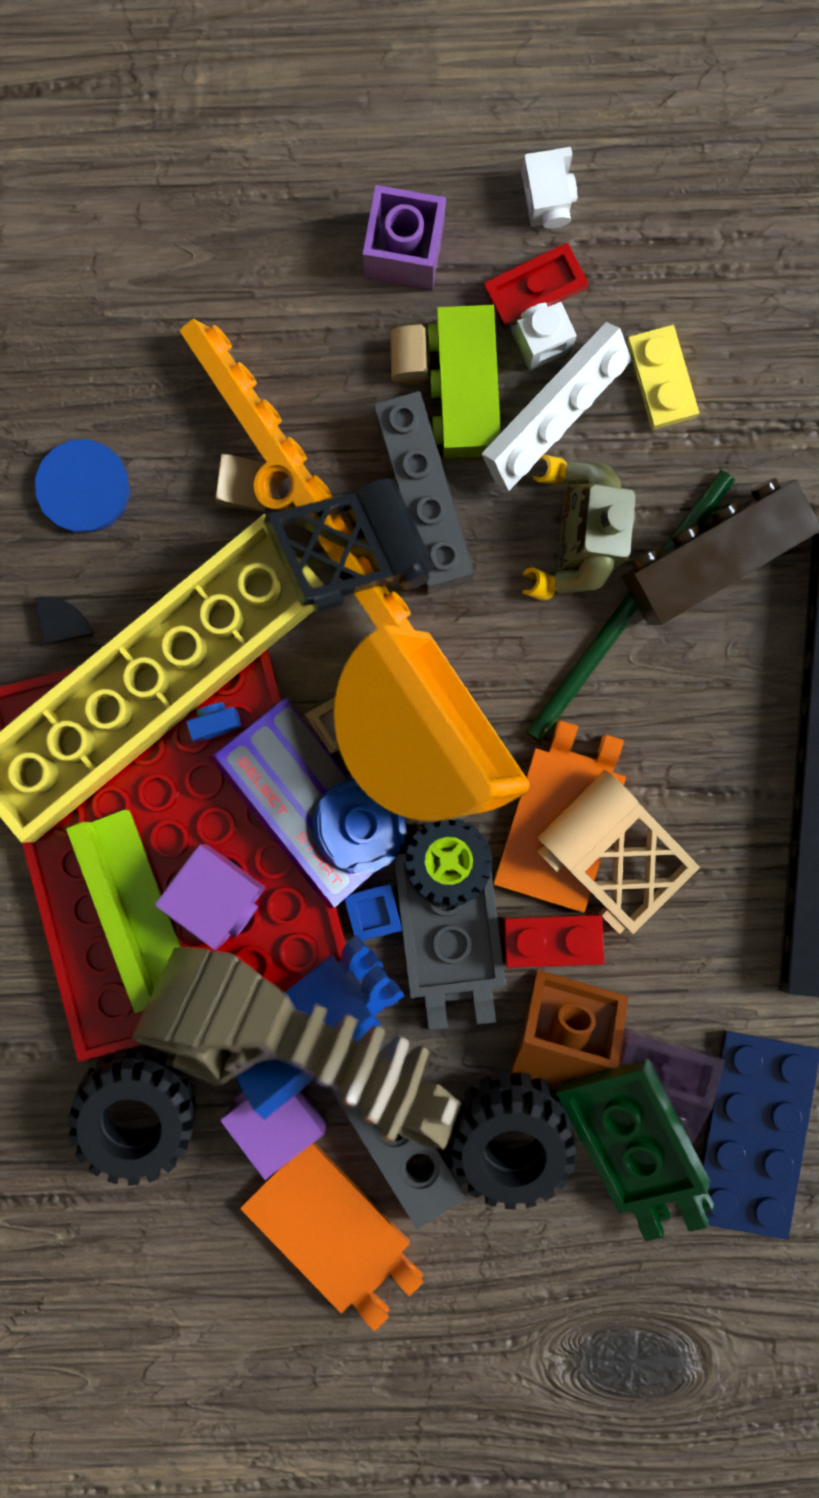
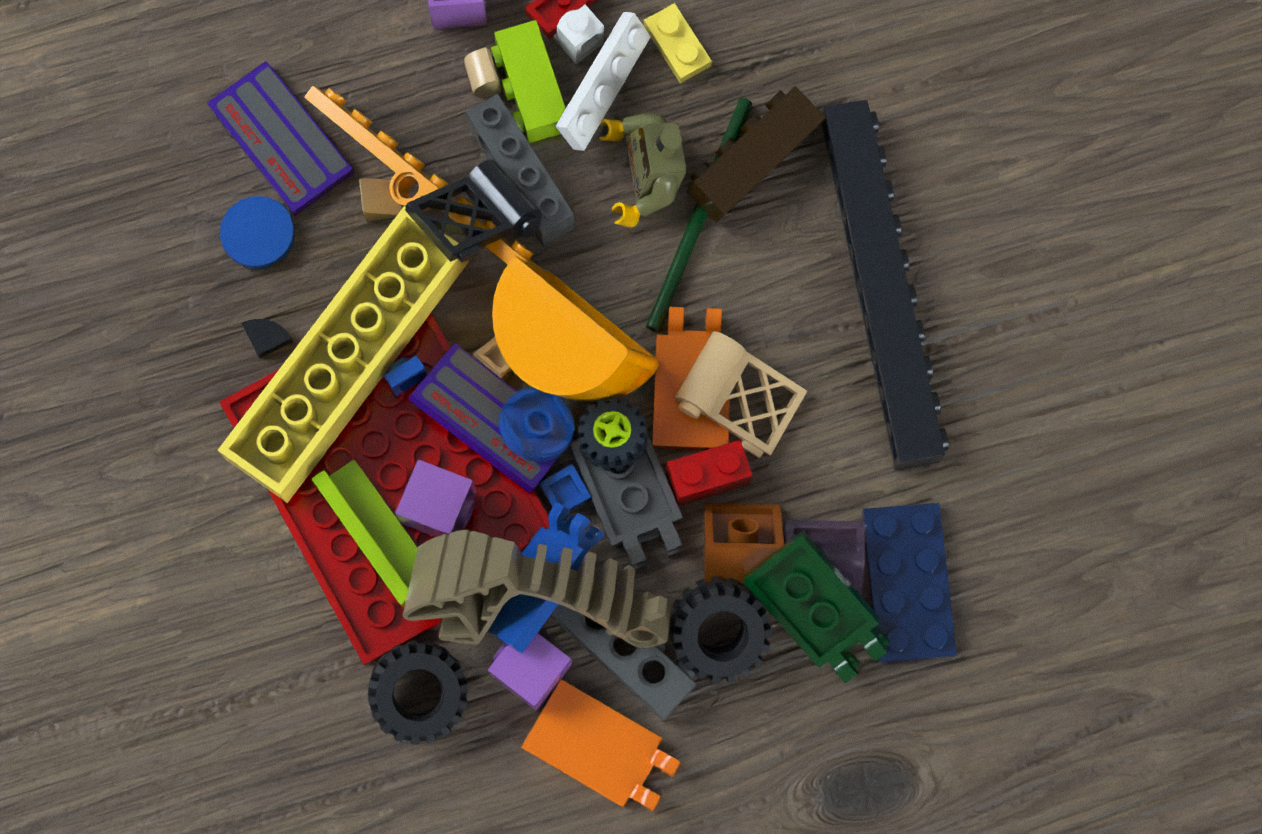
camera: 15 degrees left, 10 degrees down
none -> dark grey tile [207,61,354,216]

